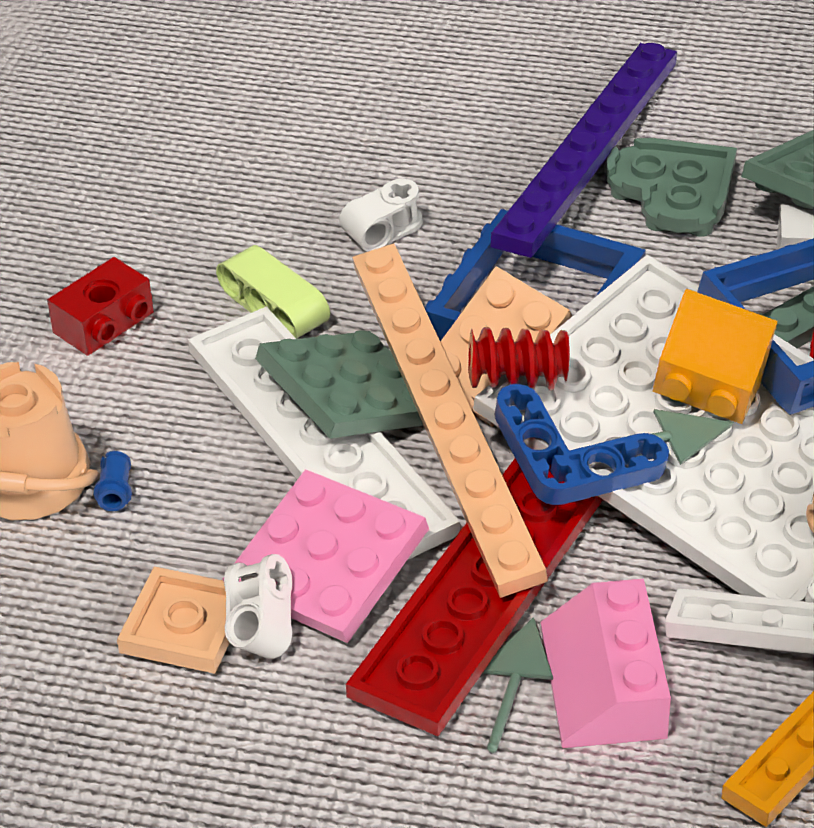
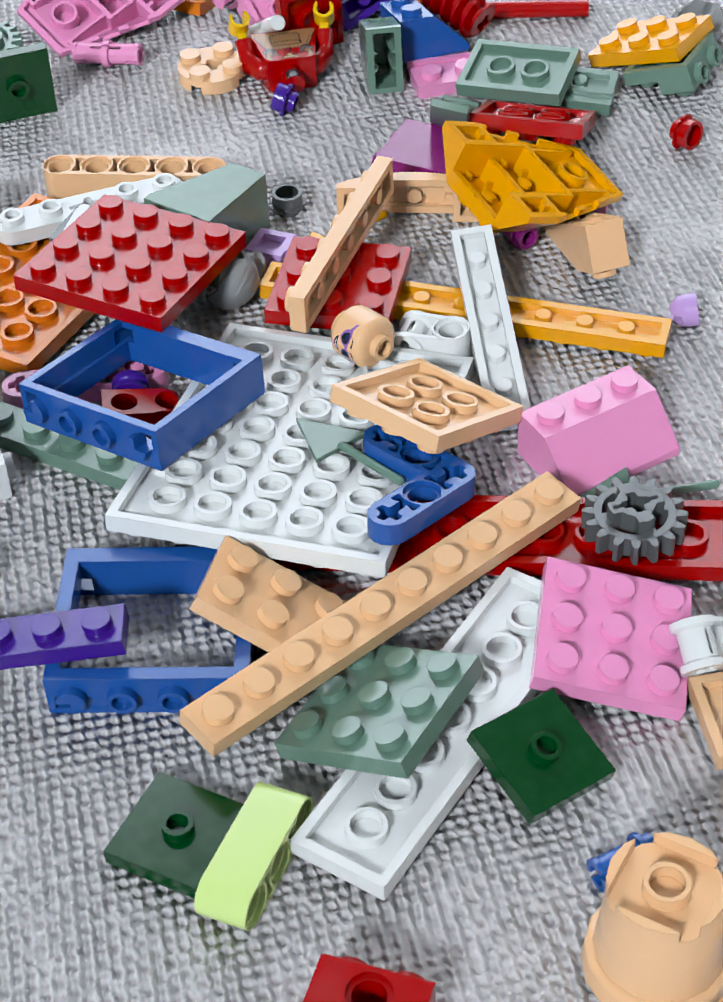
camera: 115 degrees left, 0 degrees up
white piece [339,178,423,252] -> none
red piece [468,327,570,391] -> none
light orange slope [652,289,778,424] -> none
none -> dark green plate [103,772,243,899]
none -> light nougat plate [330,358,524,454]
none -> dark green plate [466,689,616,825]
none -> dark grey gear [581,476,688,565]

